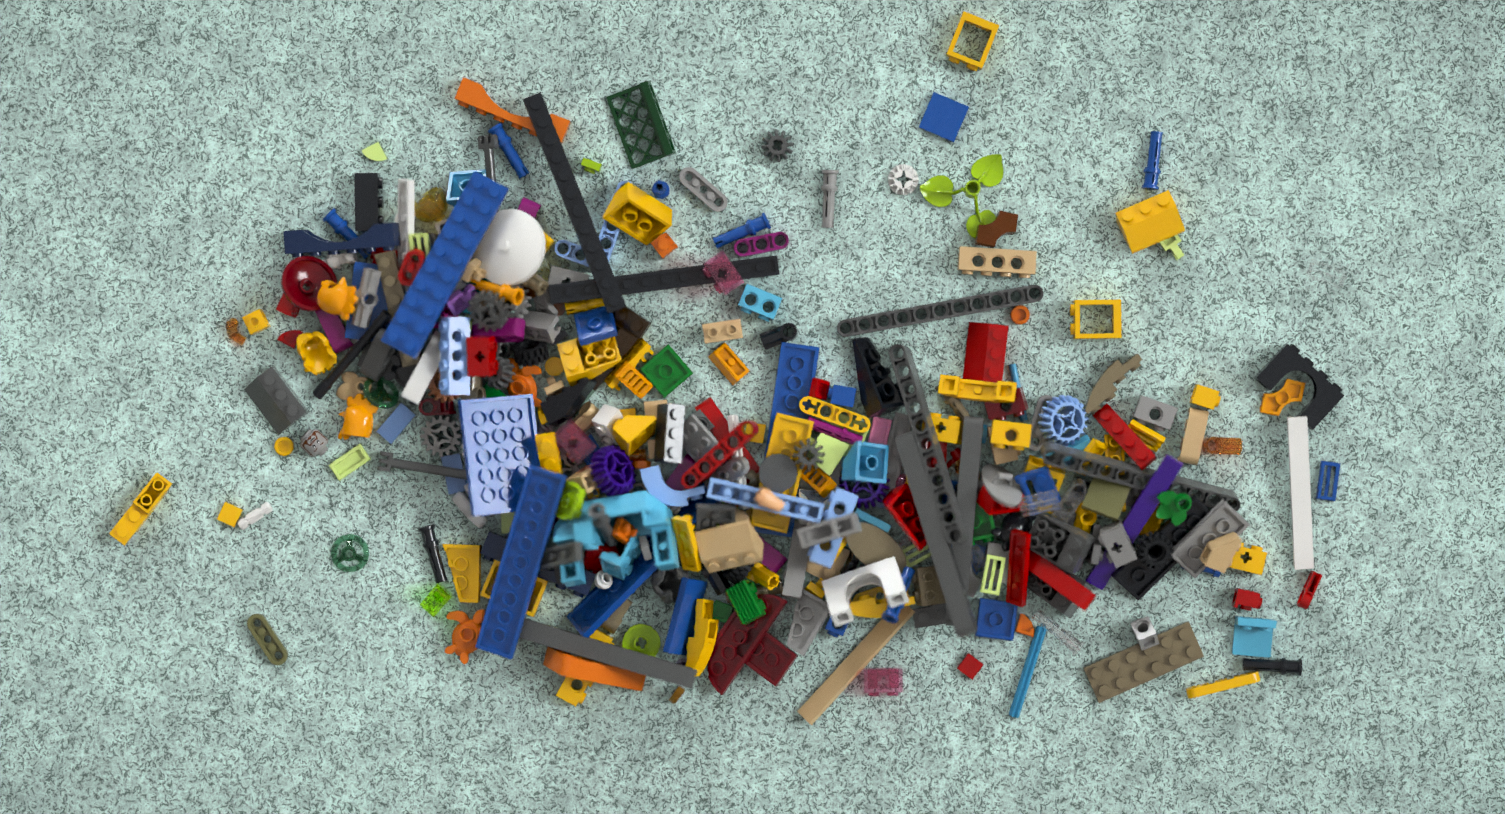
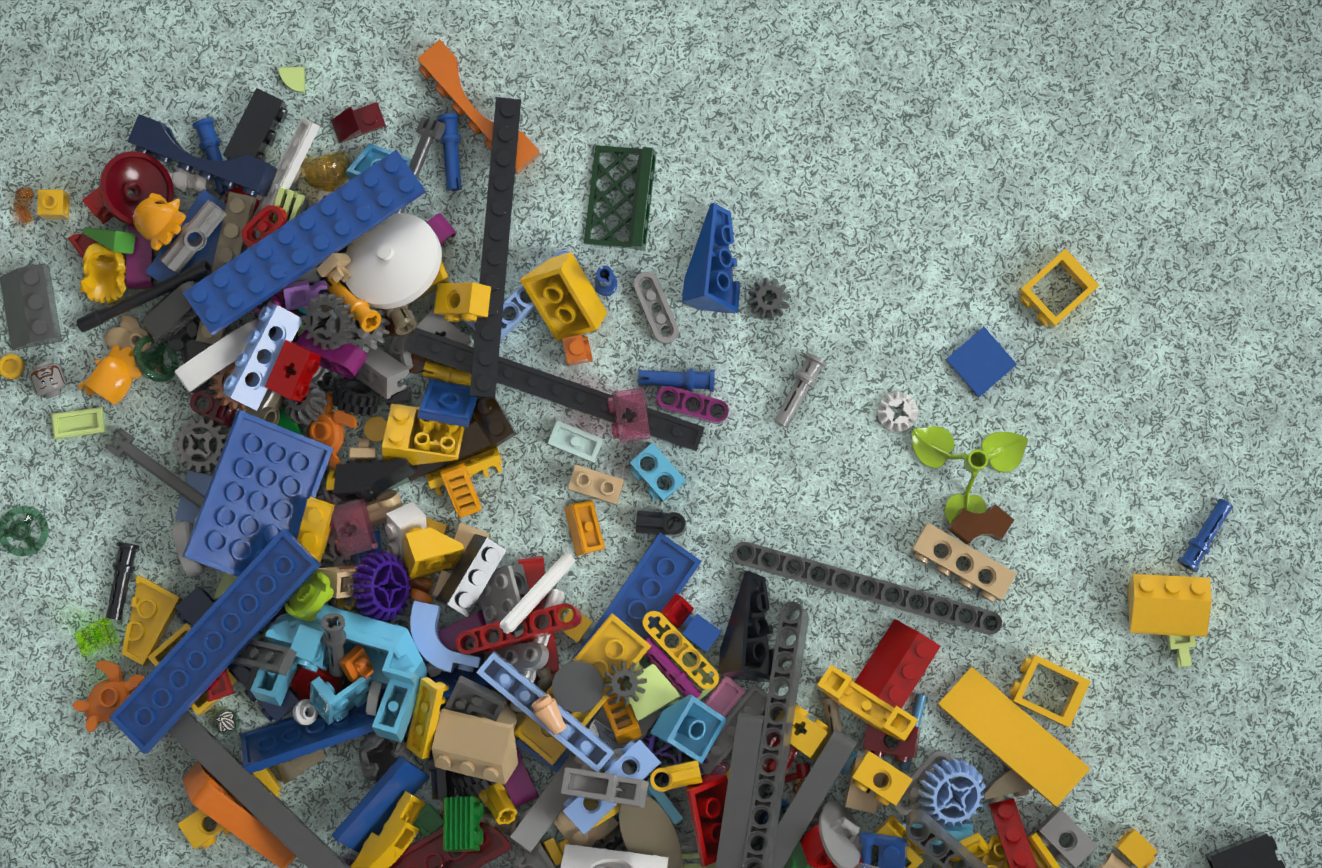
camera: 15 degrees right, 5 degrees down
medium blue tile [376,402,416,444] -> none
lime plate [581,157,602,174] -> none
lime plate [622,624,661,657] -> none
green plate [640,344,693,398] -> none
orange tile [1010,305,1030,324] -> none
none -> bright green slope [83,227,136,254]
none -> red tile [207,669,234,702]
none -> tile [213,709,240,735]
none -> dark red slope [331,102,386,143]
none -> yellow brick [434,282,491,322]
none -> white axle [500,553,575,634]
none -> light aqua plate [547,420,604,463]
none -> yellow piece [650,760,702,792]
none -> blue wedge [682,203,740,314]
none -> yellow tile [938,667,1091,808]

